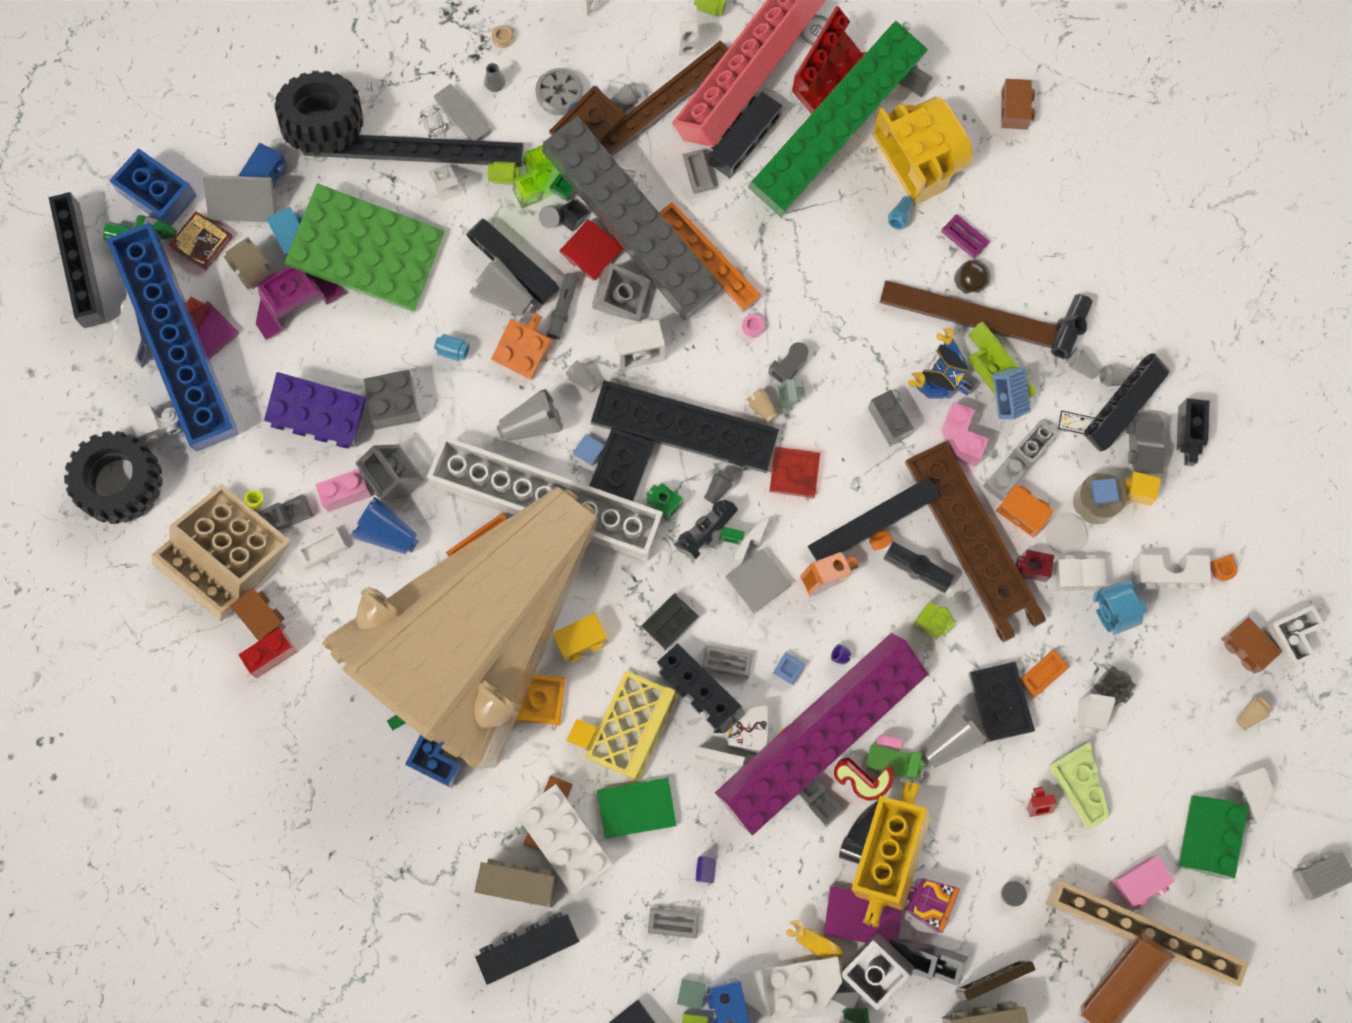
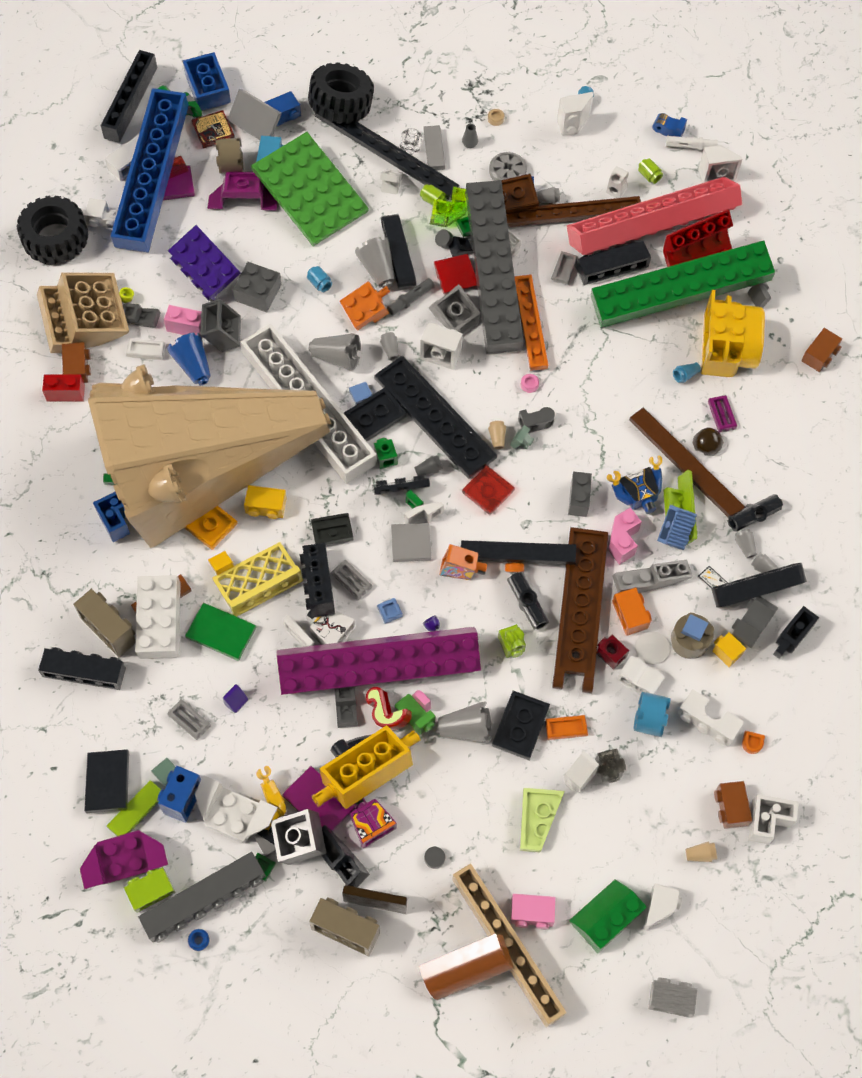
camera: 35 degrees right, 10 degrees down
red tile [1027,787,1057,817] -> none

